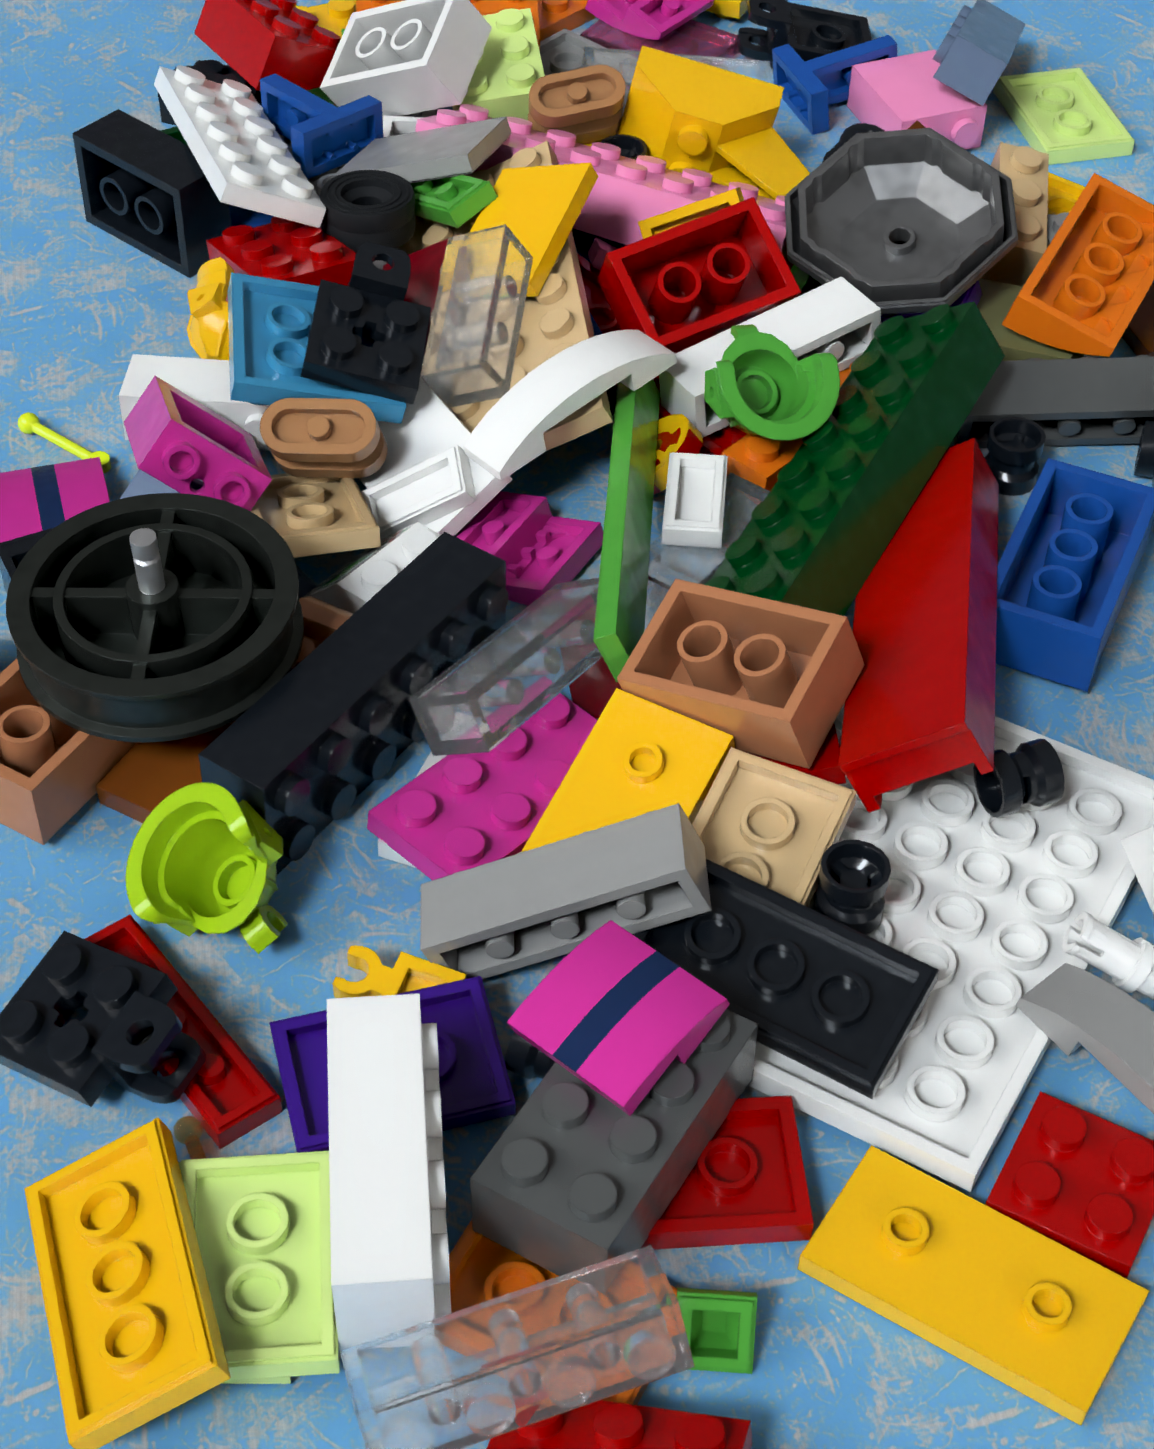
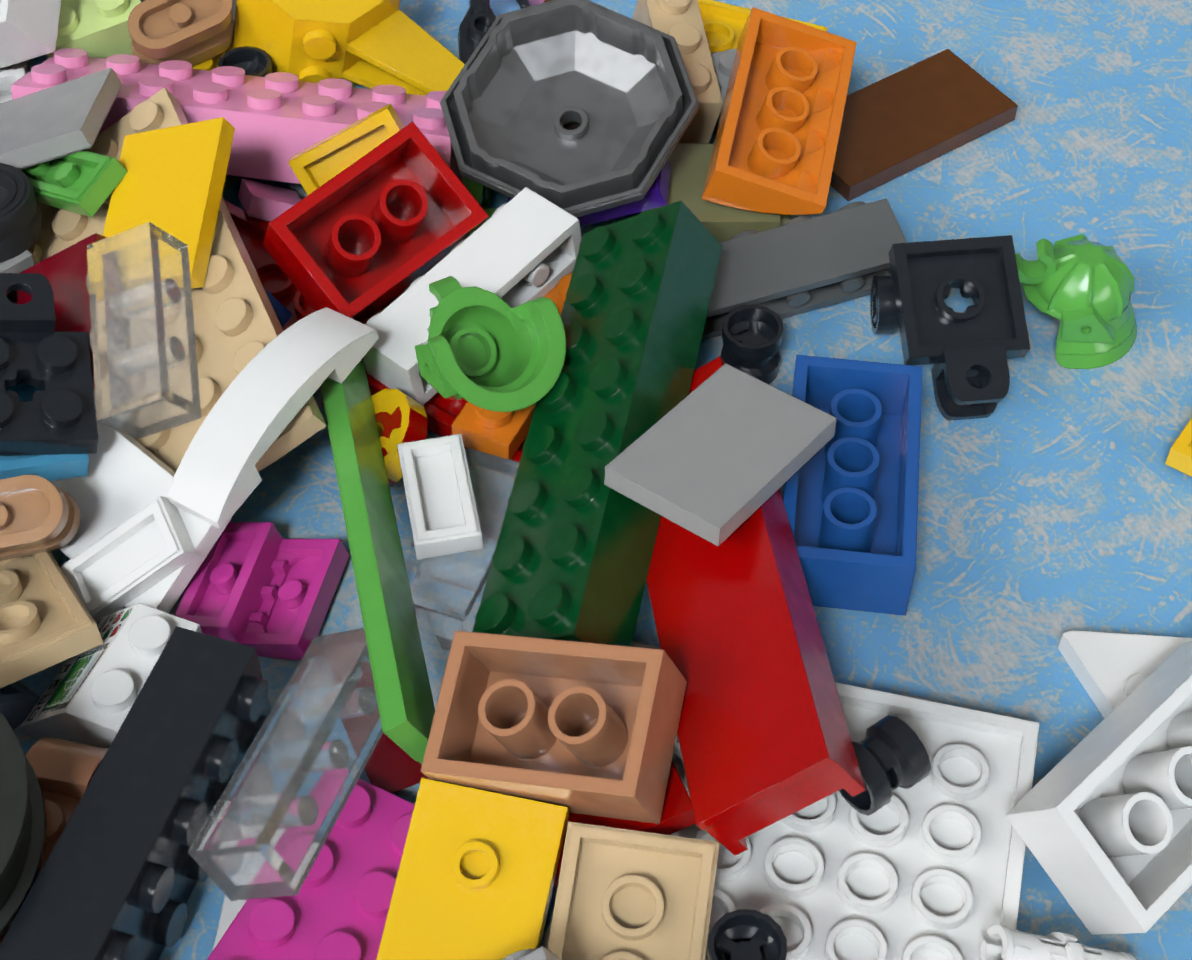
camera: 15 degrees left, 5 degrees up
none -> light grey tile [604,363,837,546]

